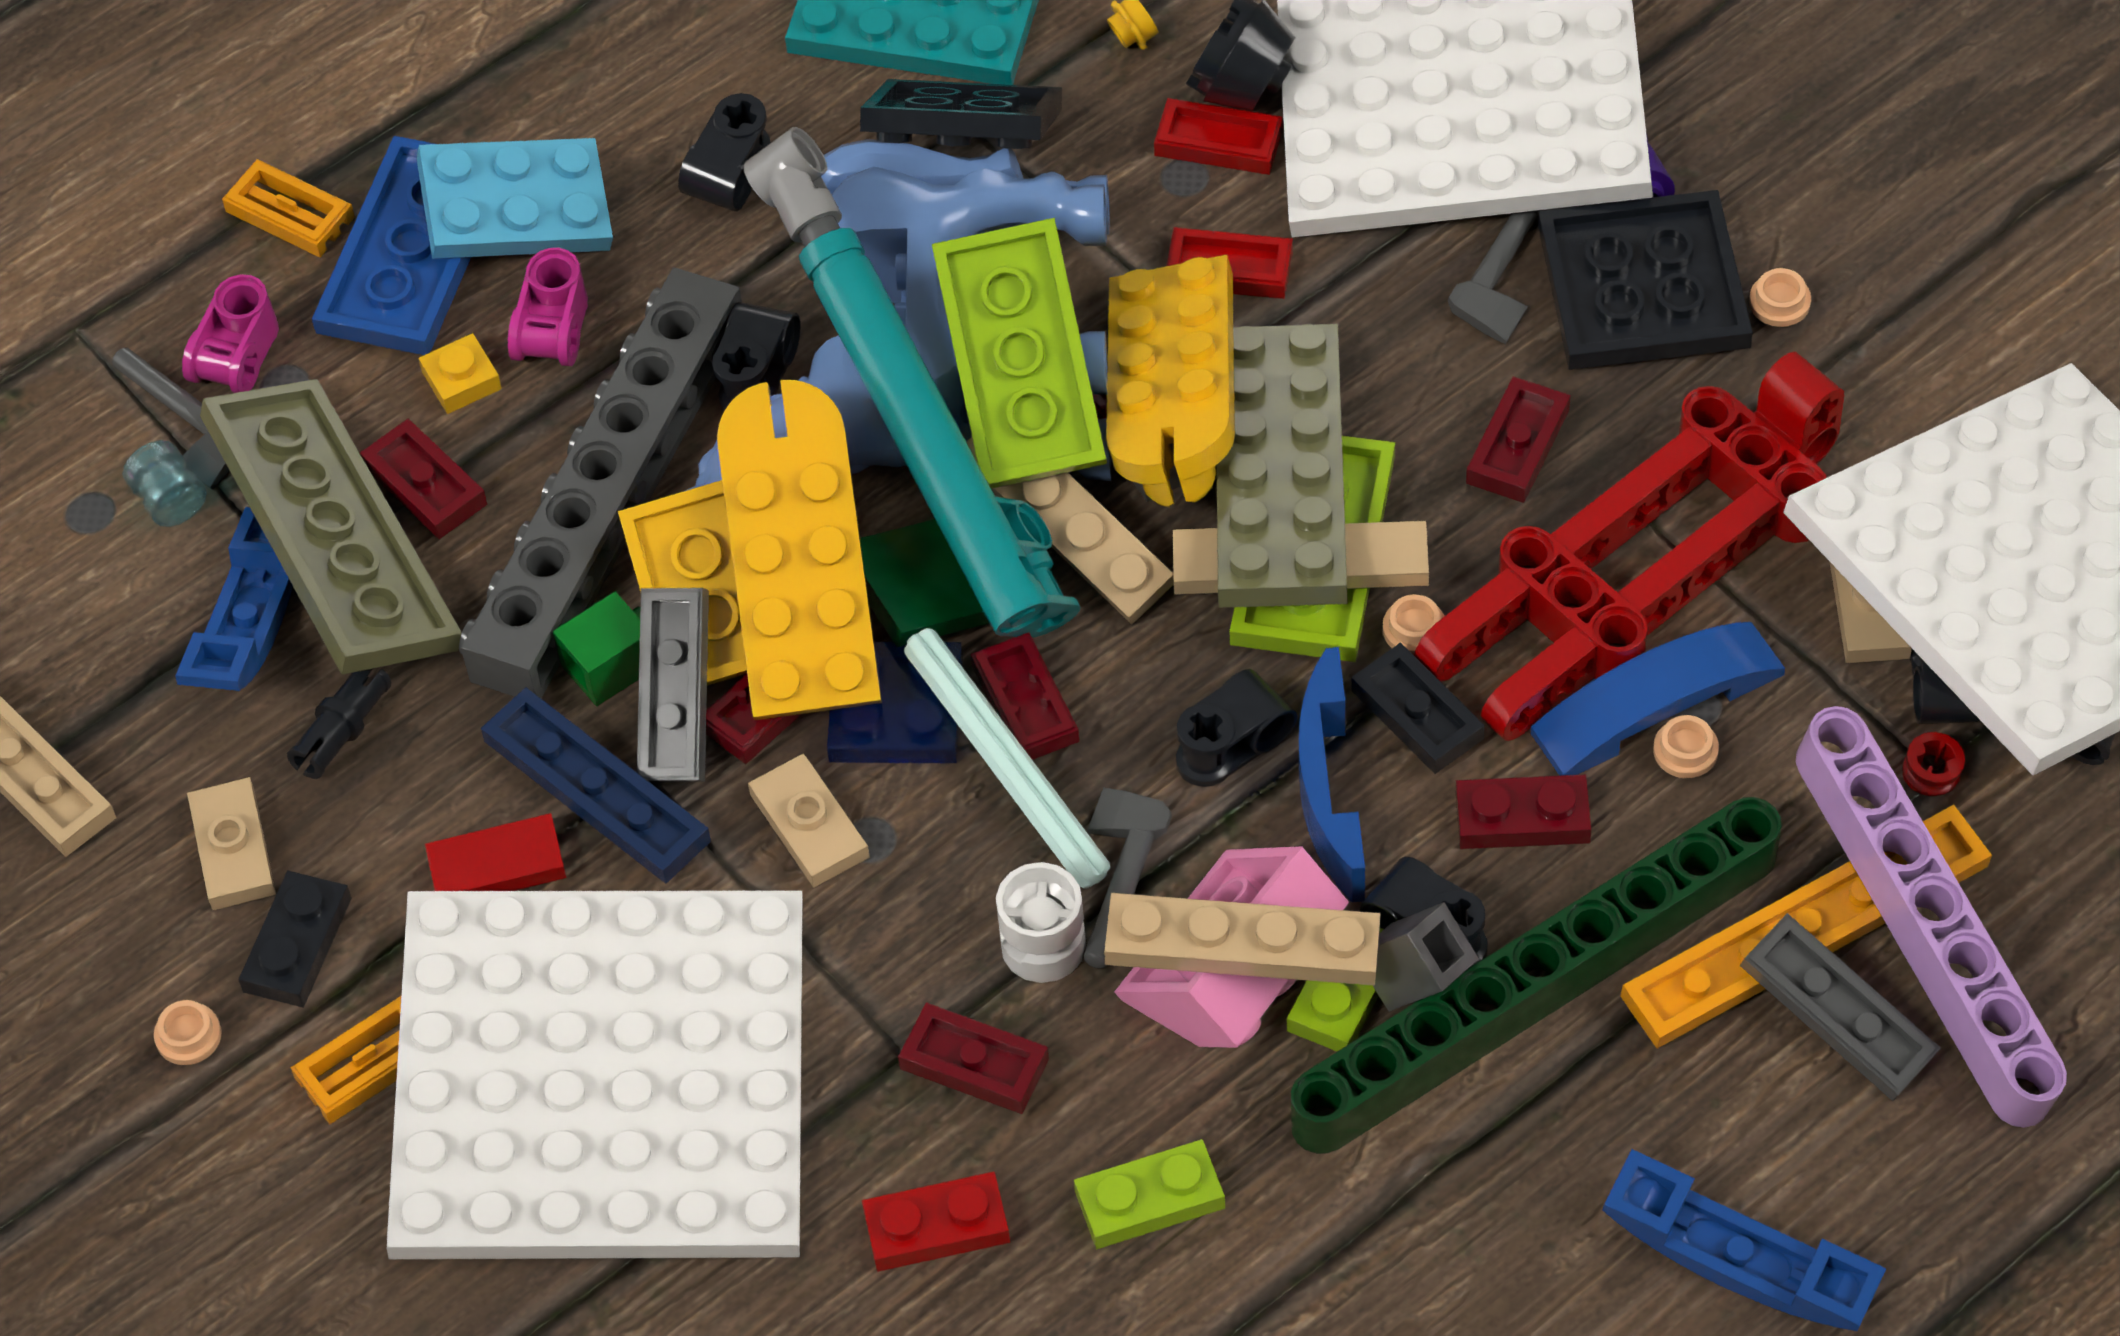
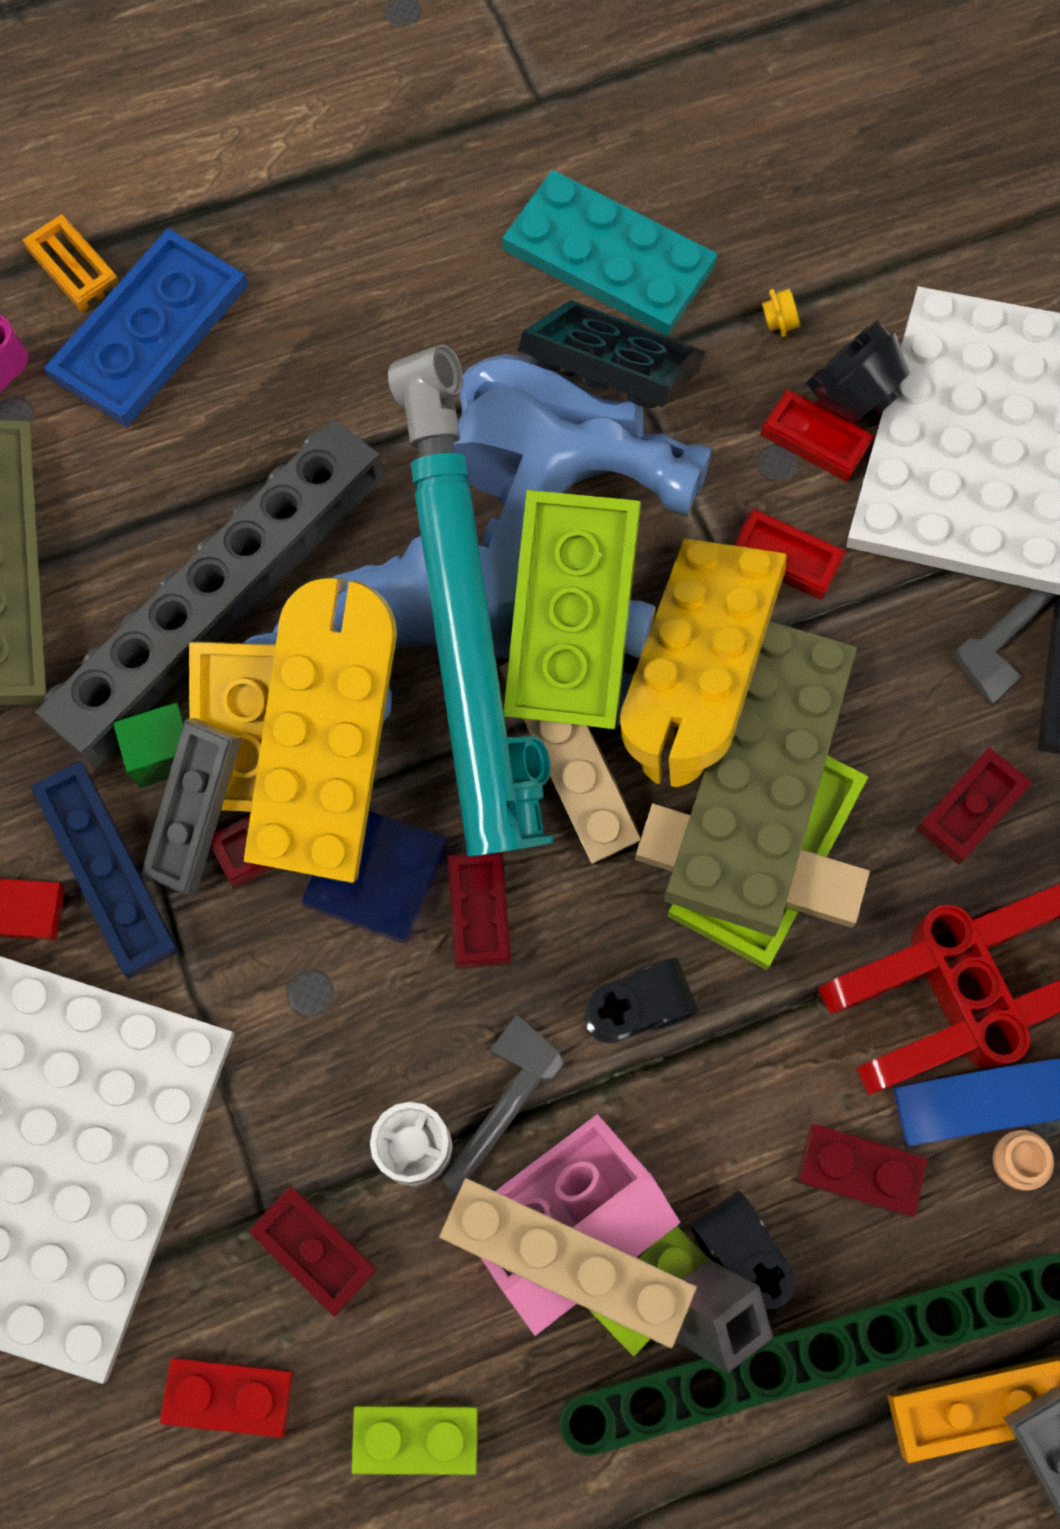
camera: 15 degrees right, 15 degrees up
dark red plate [360,418,488,540] -> none
medium azure plate [416,138,613,259] -> none
yellow plate [418,333,502,414] -> none
dark pink piece [508,247,588,366] -> none
black piece [678,93,771,212] -> none
black piece [712,302,801,411] -> none
tan plate [748,753,870,888] -> none
dark green tile [860,519,989,647] -> none
light aqua axle [904,628,1110,889] -> none
blue slope [1299,647,1365,902] -> none
black plate [1351,642,1485,774] -> none
light nougat plate [1383,594,1444,655] -> none

